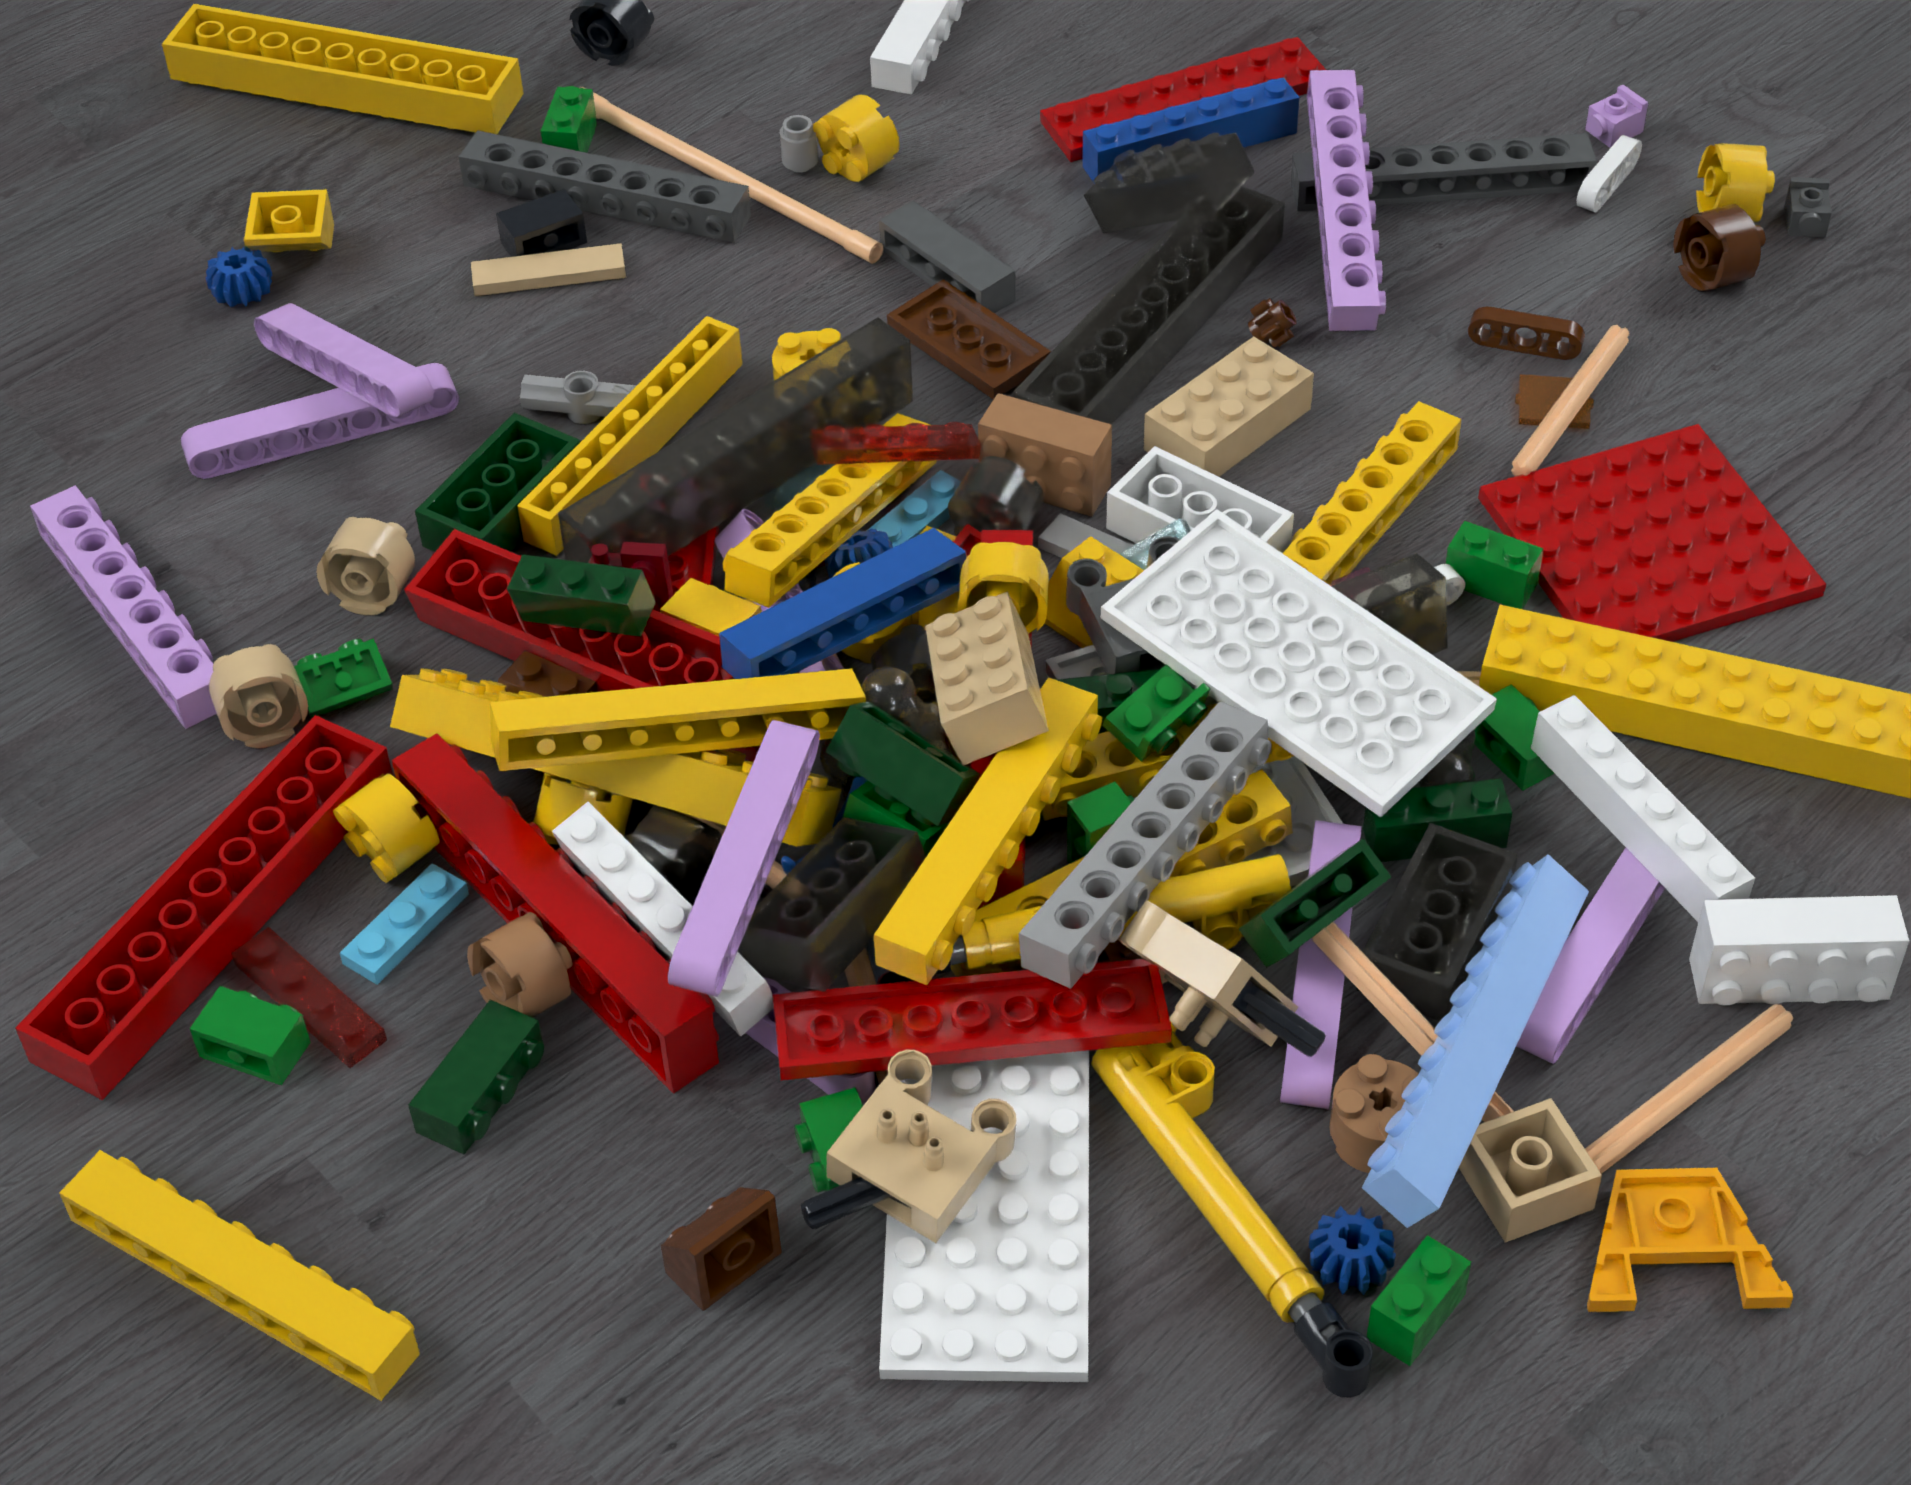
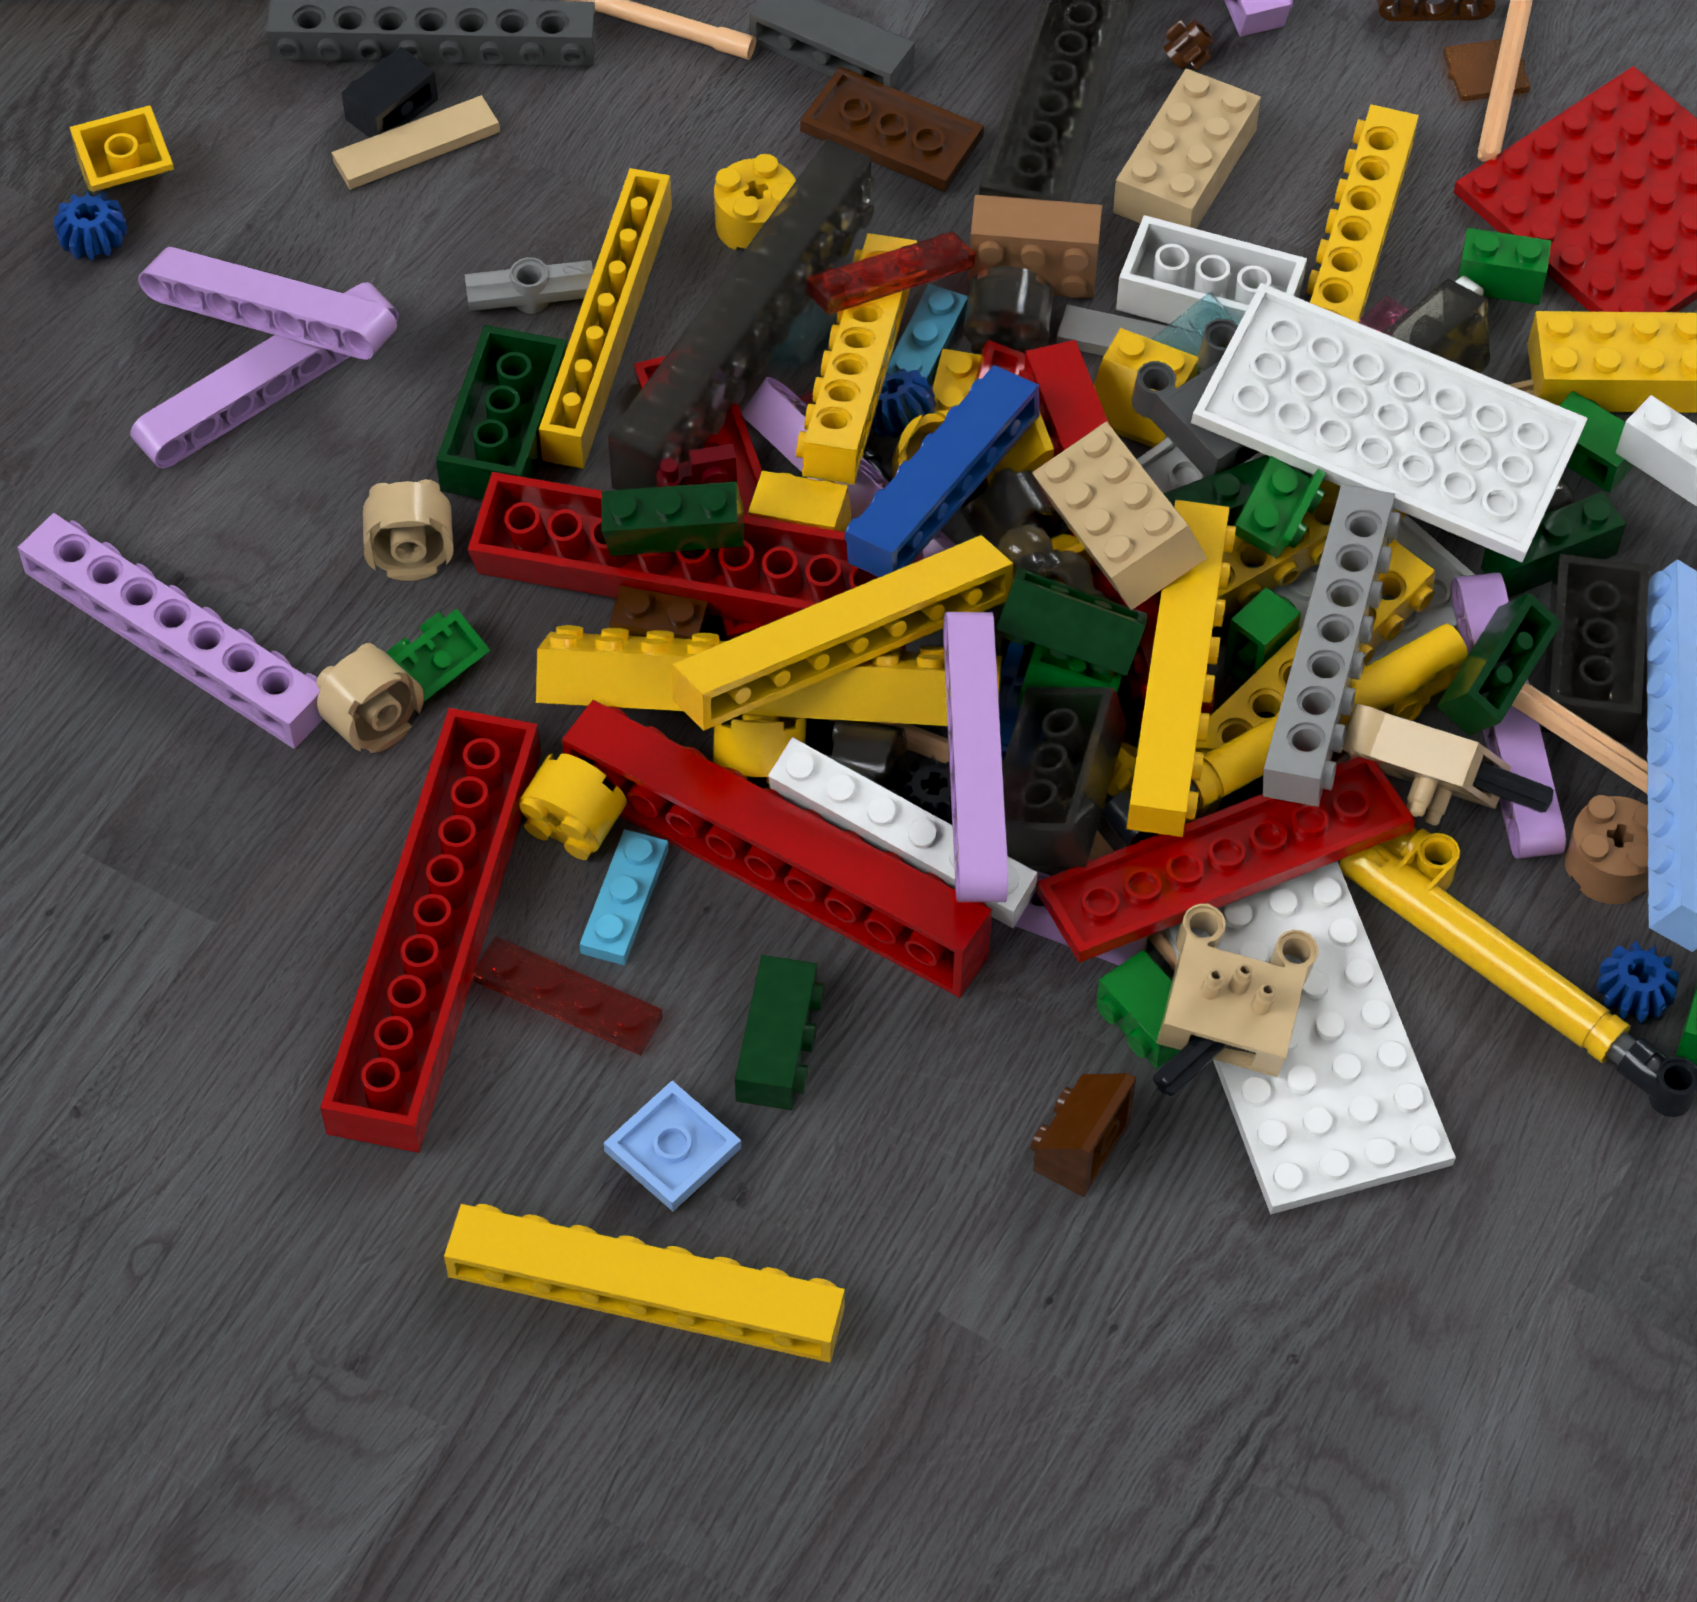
camera: 20 degrees left, 10 degrees up
green brick [190,986,311,1086] -> none
medium nougat brick [467,912,573,1018] -> none
yellow brick [958,542,1049,634] -> none
none -> light blue plate [603,1081,741,1212]

